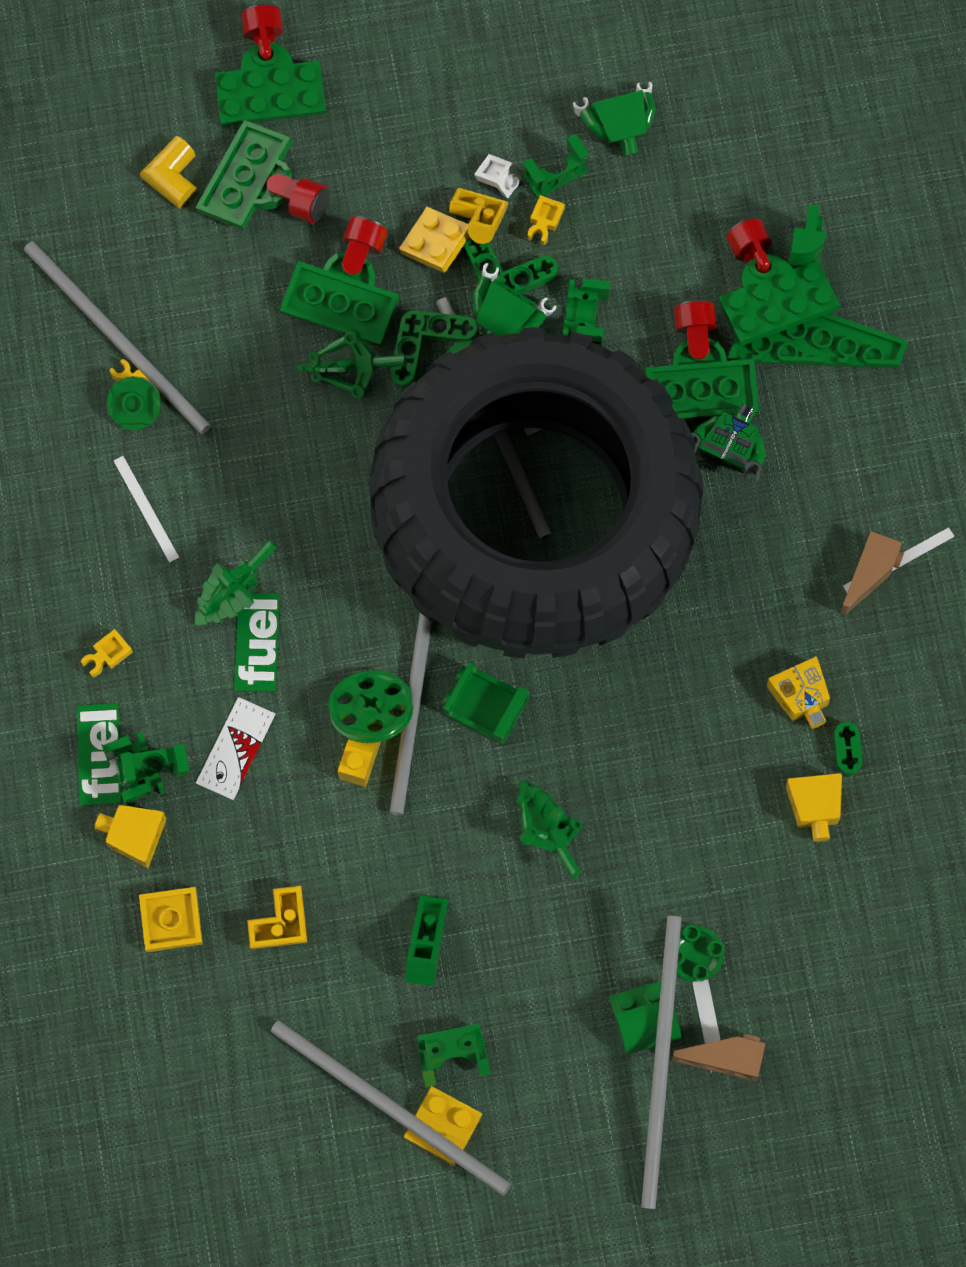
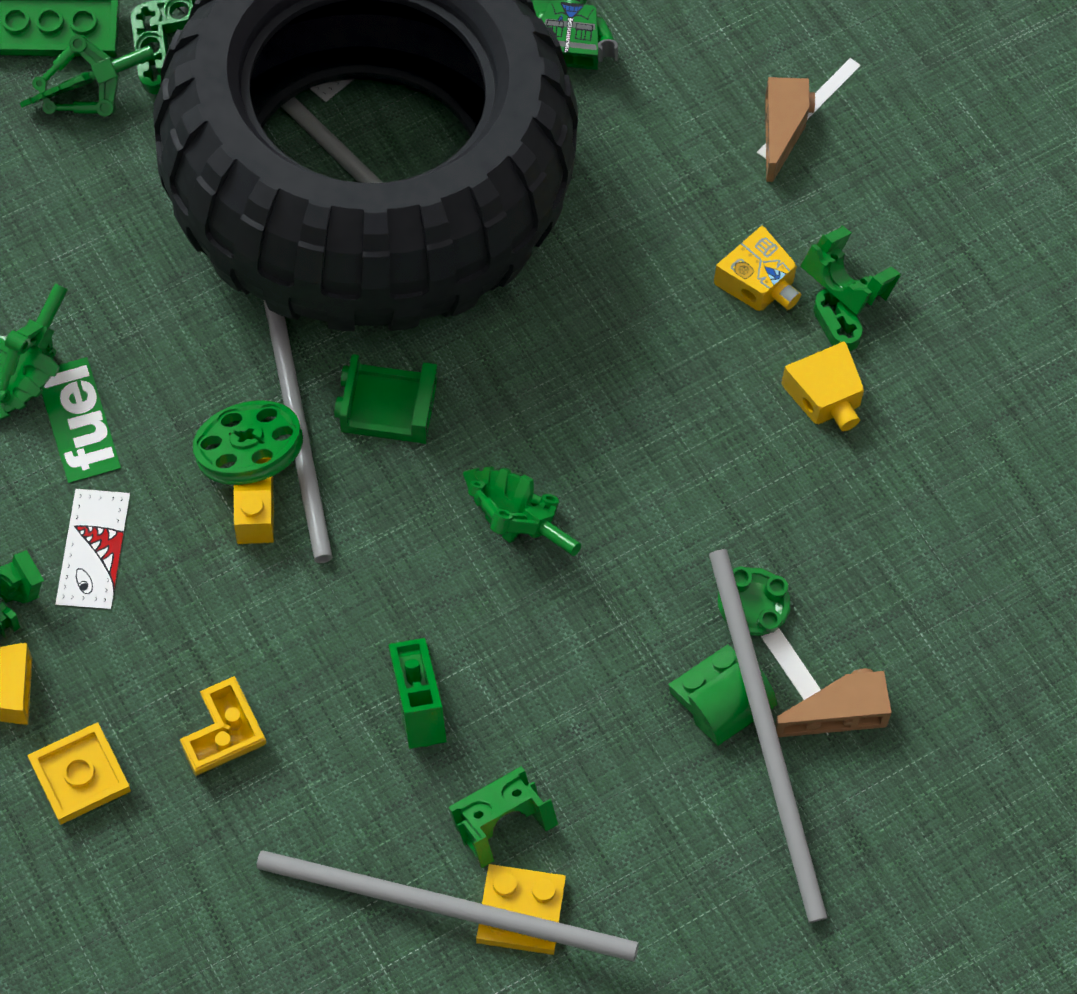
camera: 25 degrees left, 10 degrees down
none -> green piece [800,225,901,315]

